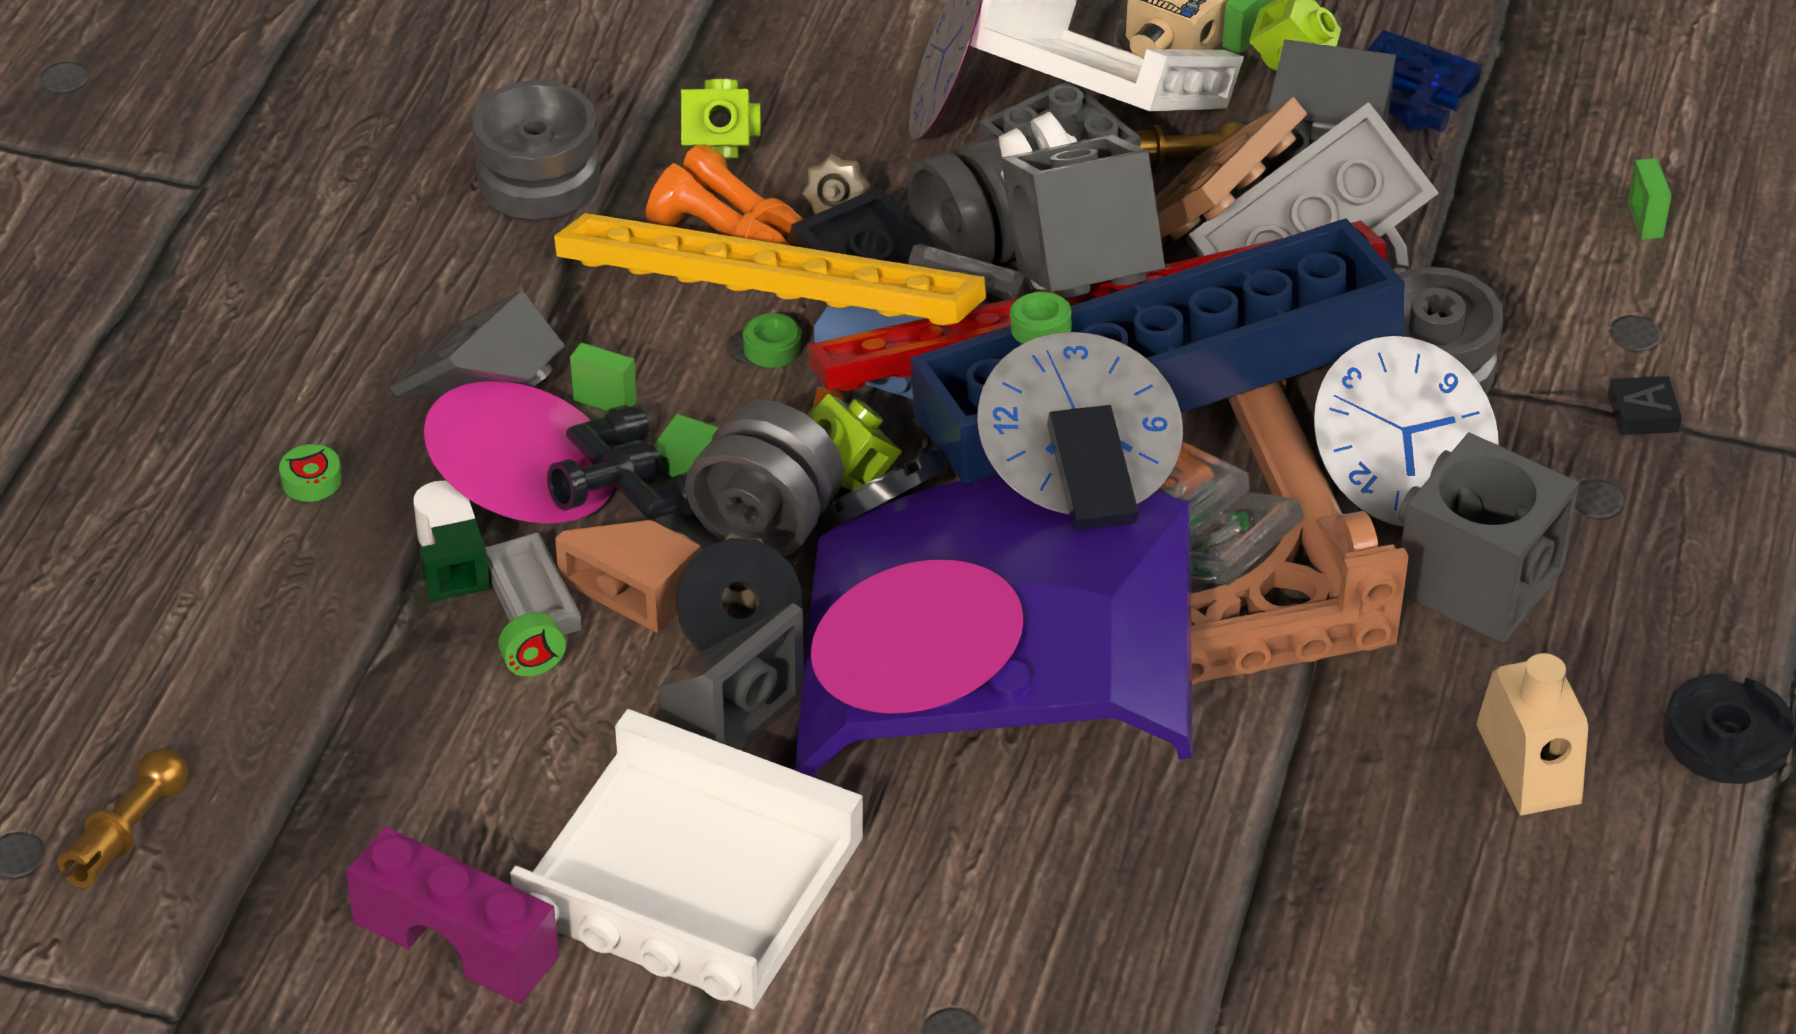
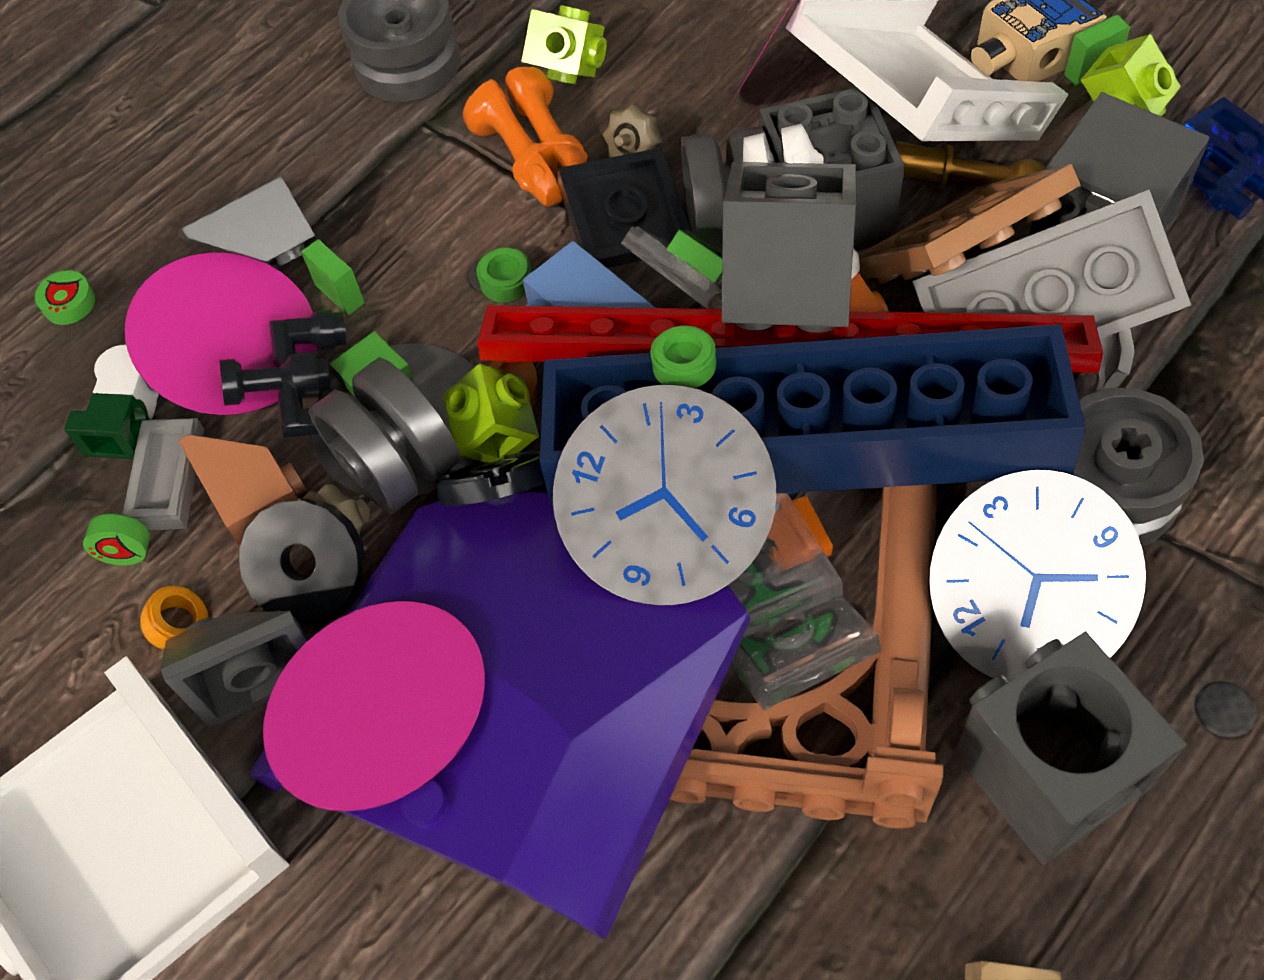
camera: 30 degrees right, 15 degrees up
yellow plate [554,213,986,325] -> none
black tile [1047,405,1139,531] -> none
none -> light orange piece [140,586,208,650]
none -> bright green tile [666,230,723,283]

